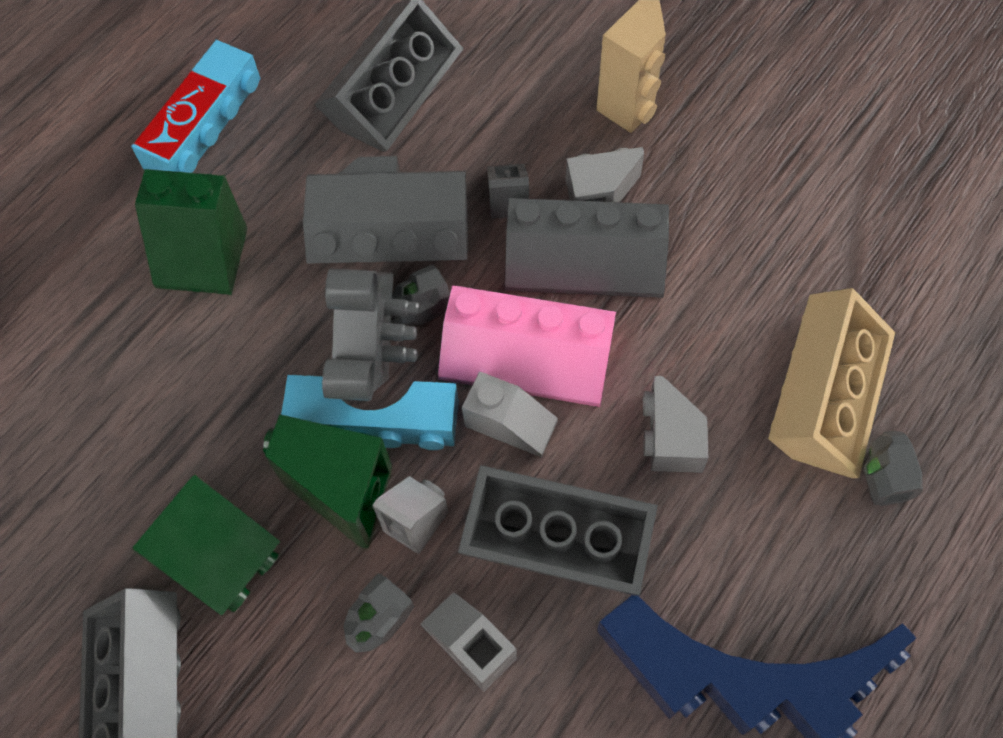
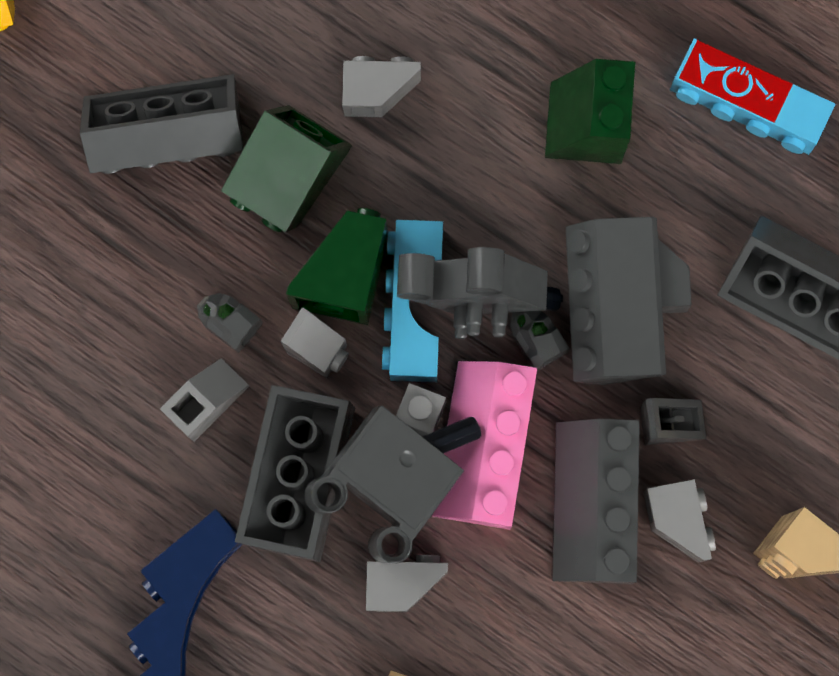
camera: 90 degrees right, 15 degrees up
none -> dark grey piece [304,405,481,564]
none -> light grey slope [342,56,421,117]

